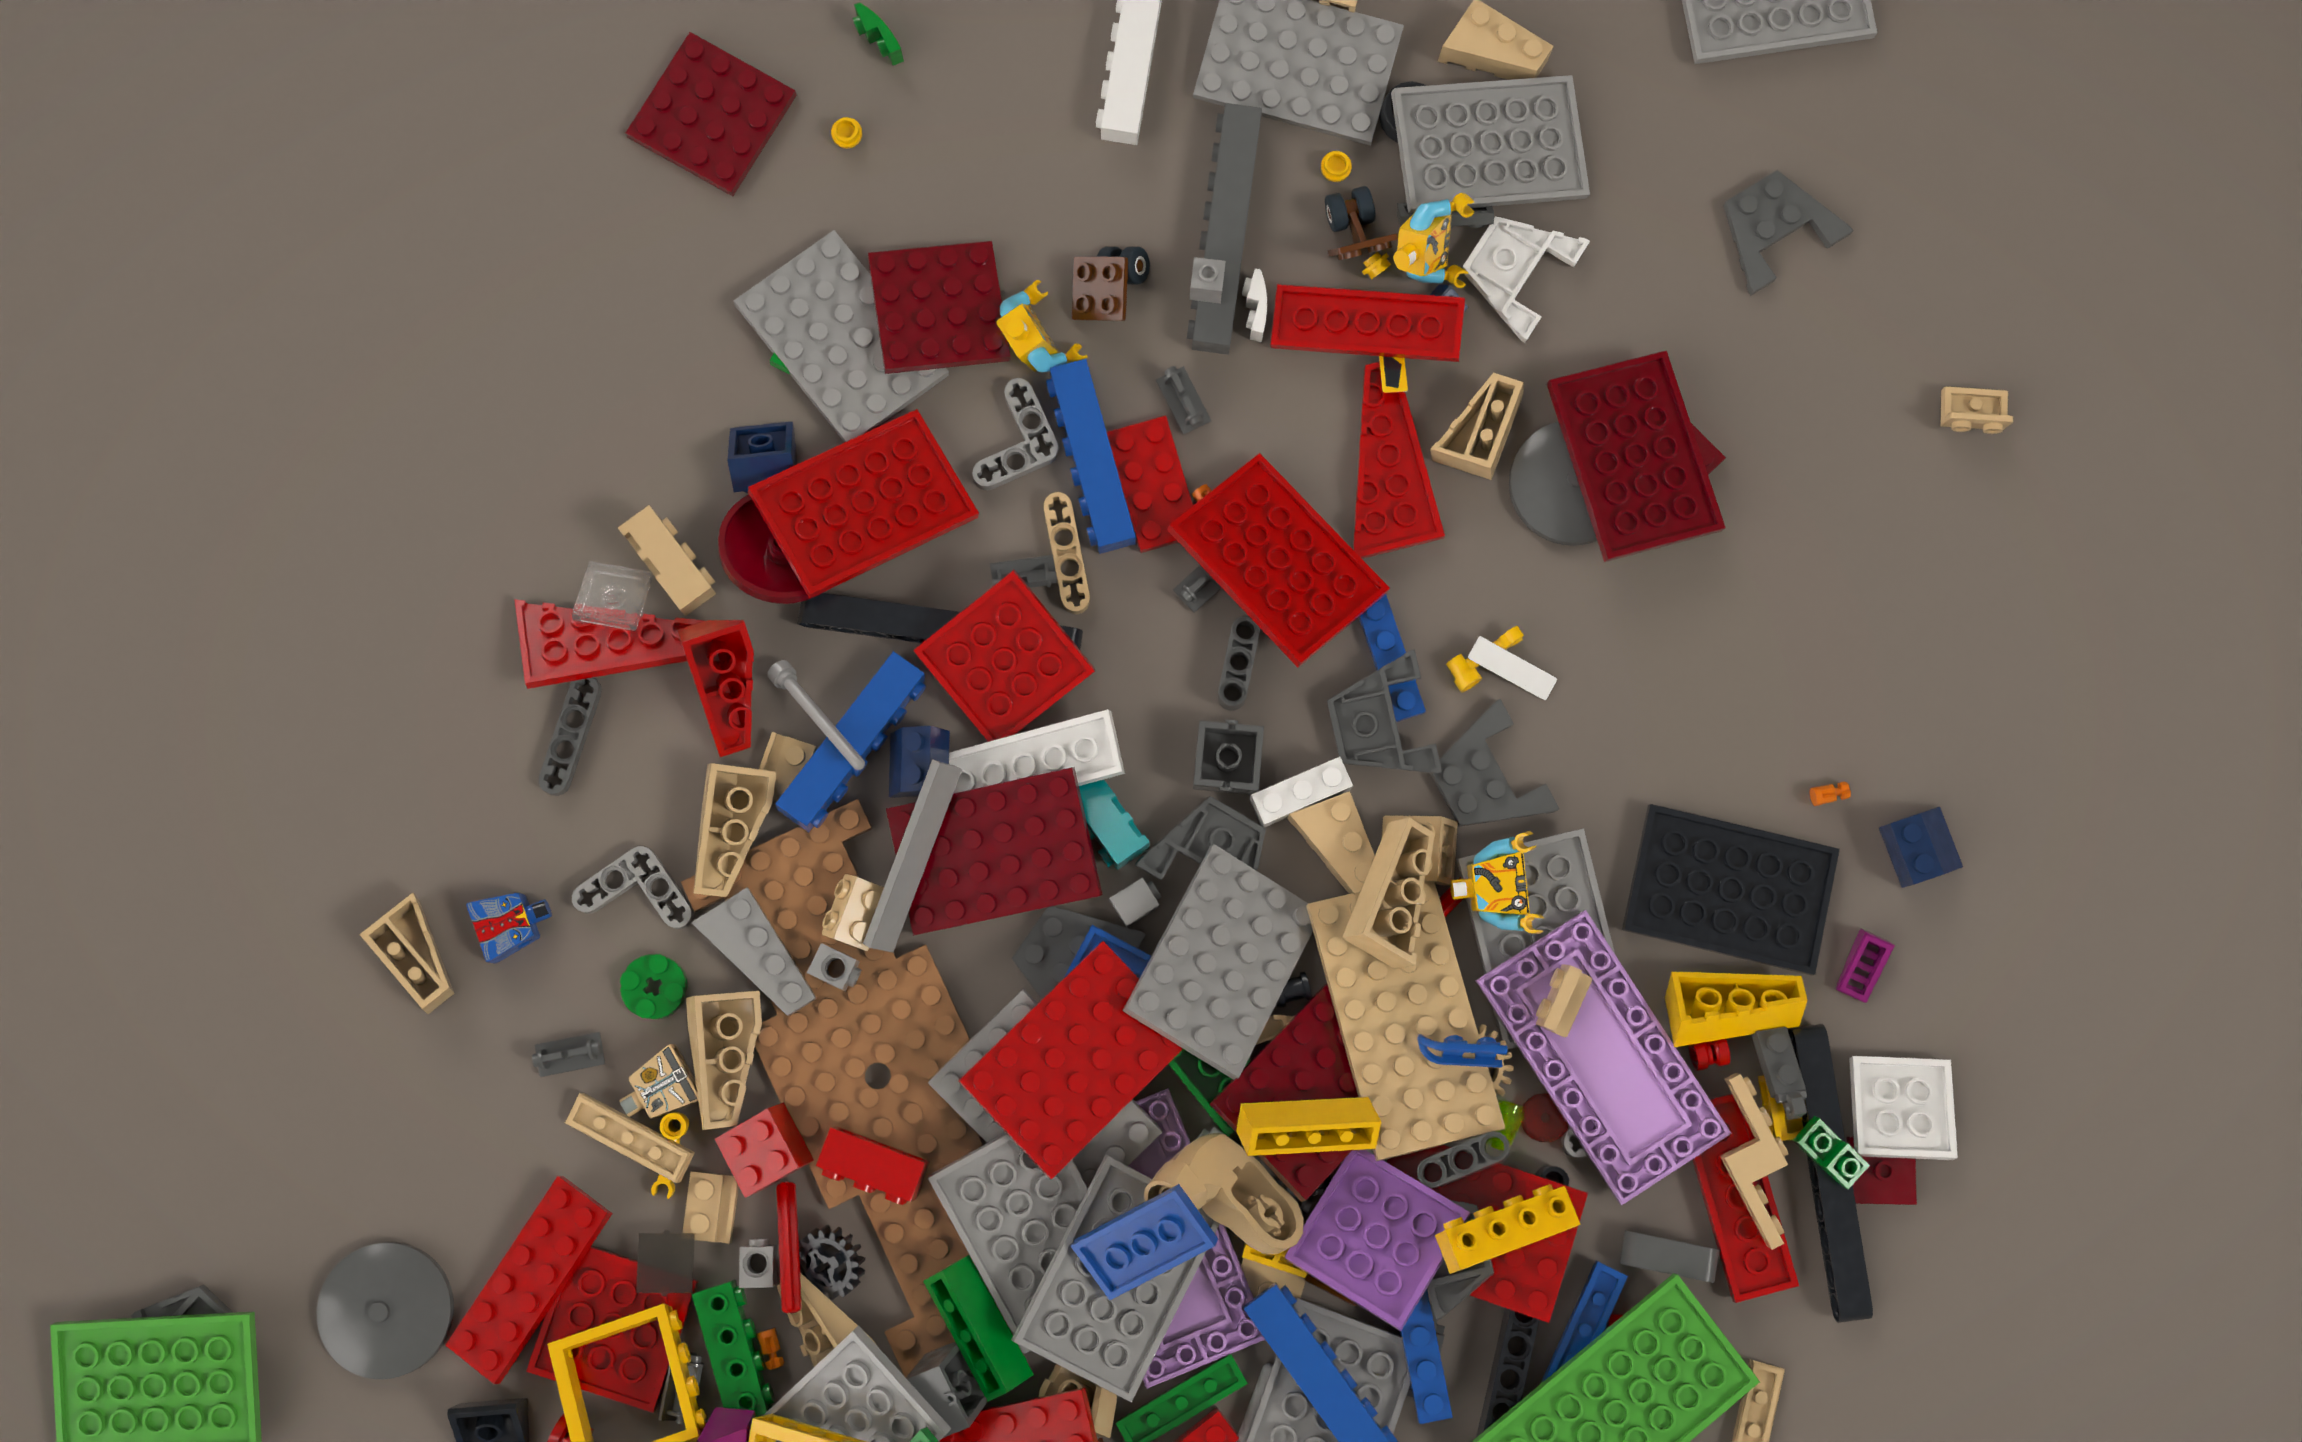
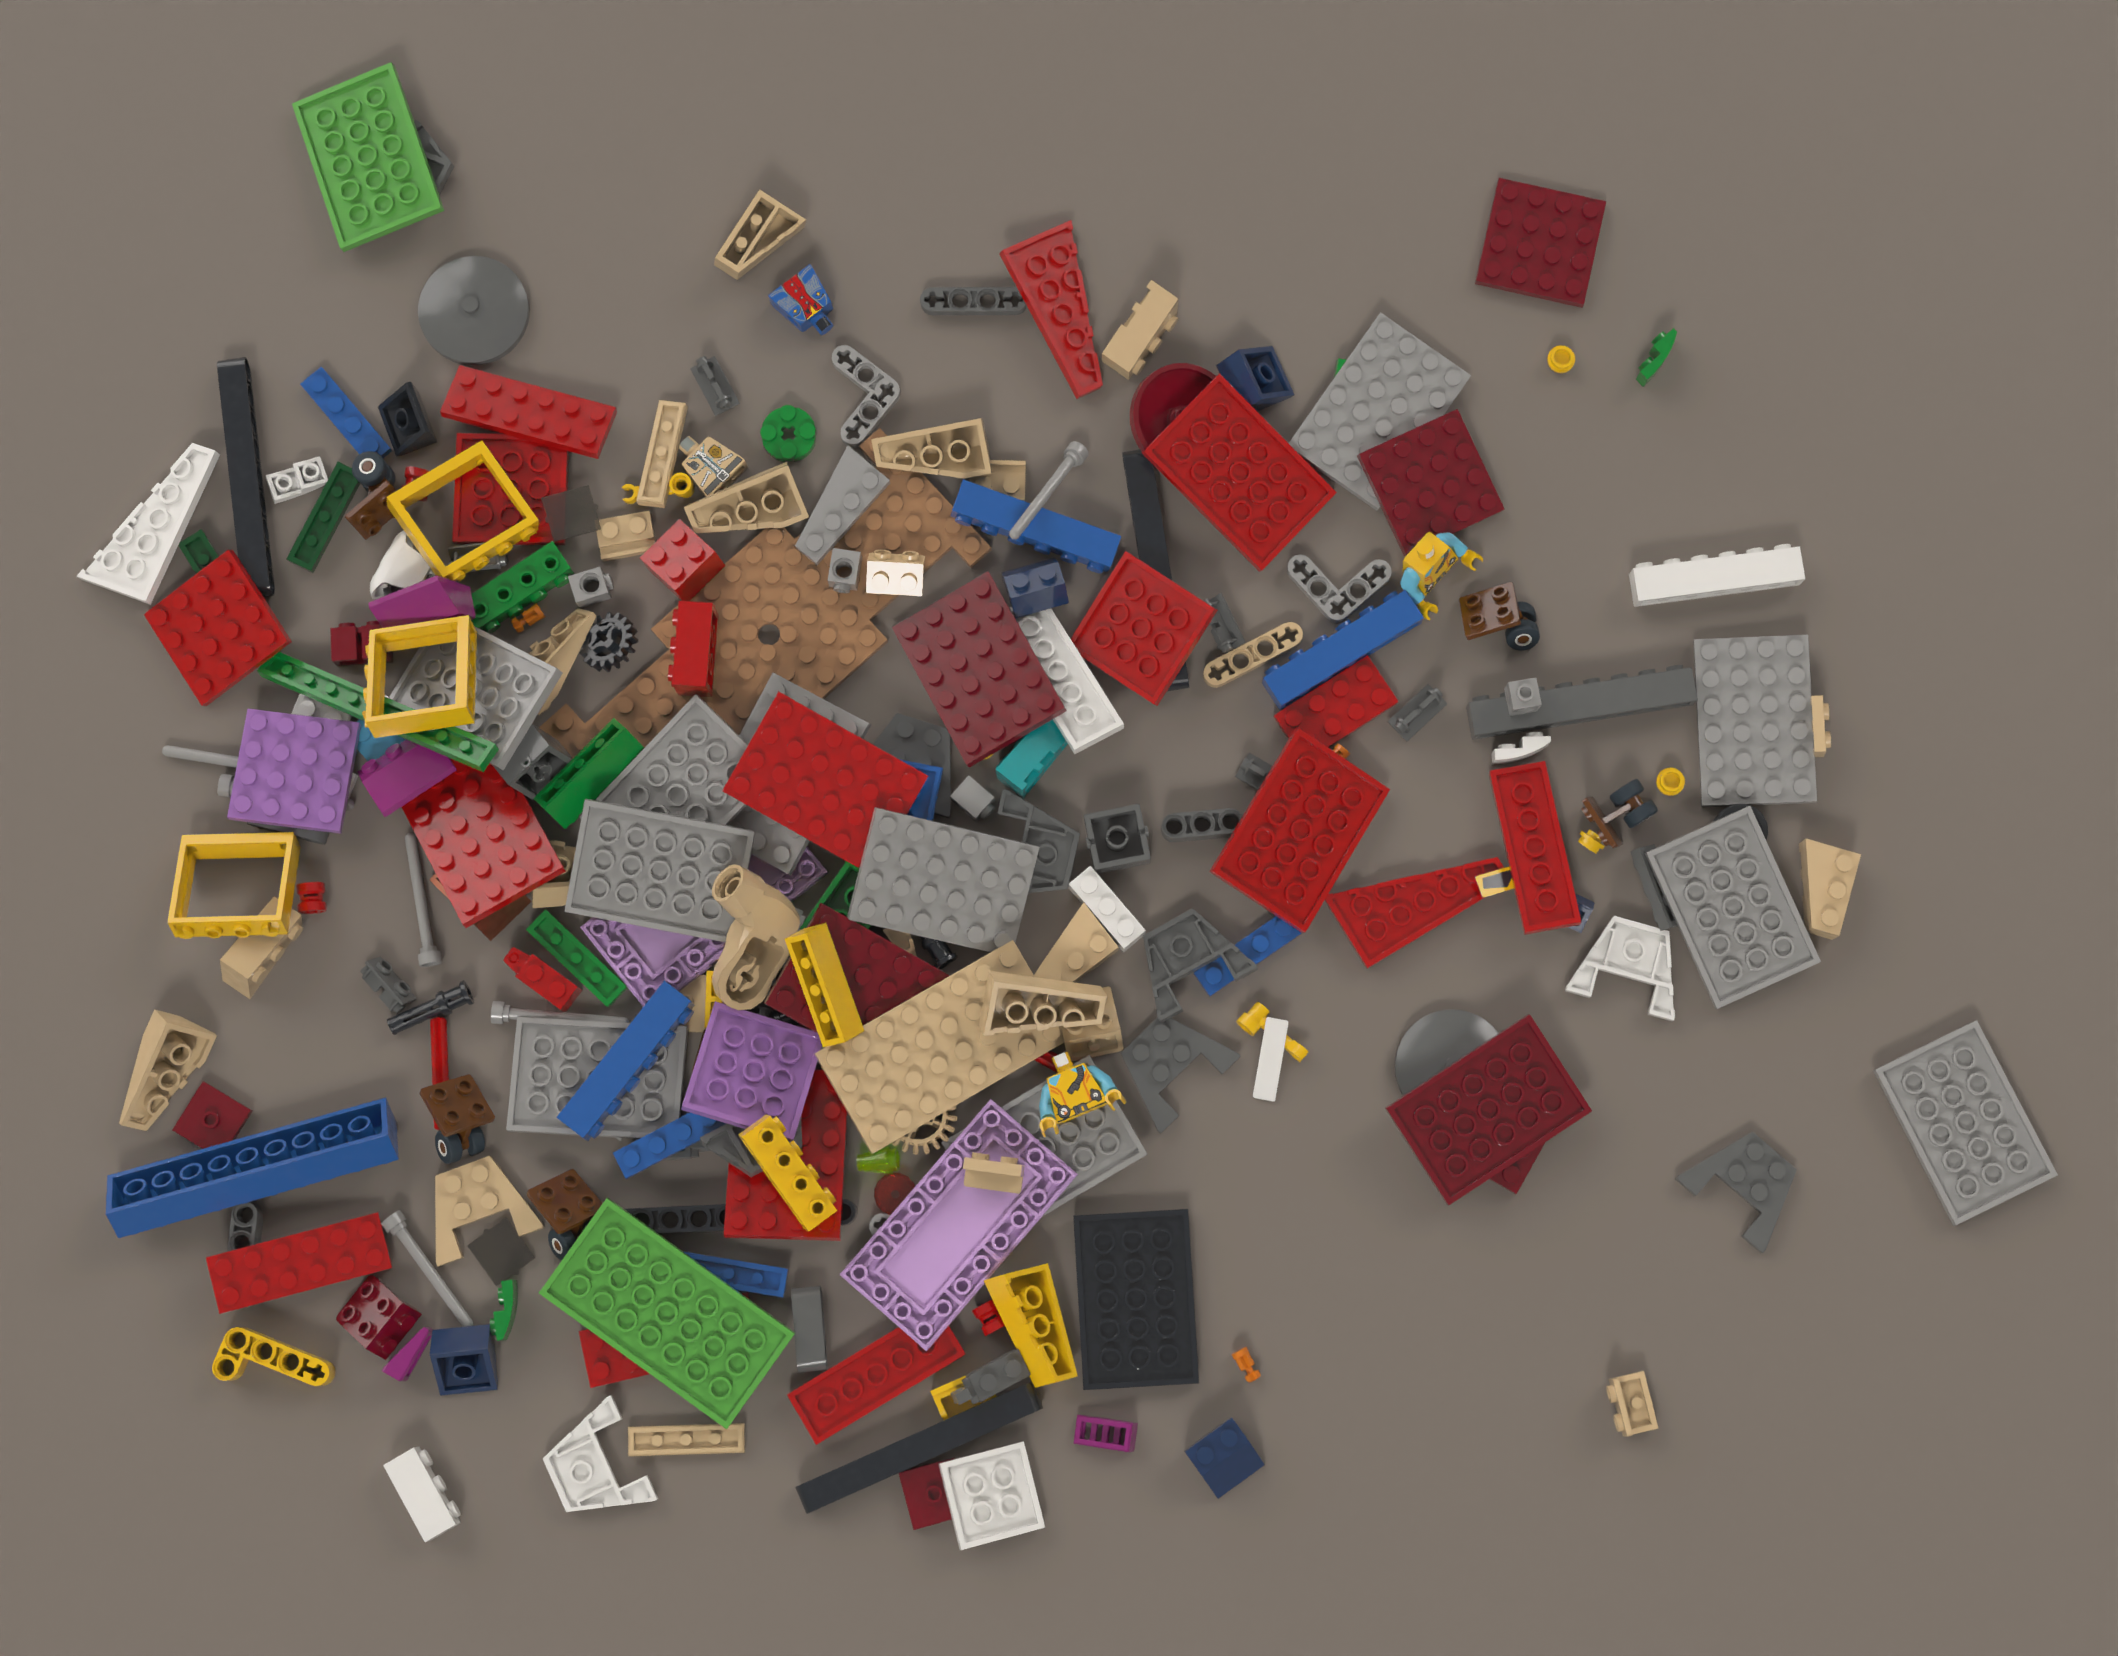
camera: 80 degrees right, 0 degrees up
clear plate [572,561,653,631] -> none
red wedge [677,620,754,757] -> none
red axle [776,1182,802,1314] -> none
light grey tile [863,759,962,952] -> none
blue plate [1071,1184,1219,1300] -> none
torso [1393,193,1475,288] -> none
blue piece [1417,1034,1508,1068] -> none
dark grey beam [1417,1131,1511,1189] -> none
tan wedge [1431,373,1524,480] -> none
tan bracket [1720,1073,1789,1250] -> none
green slope [1793,1116,1870,1190] -> none

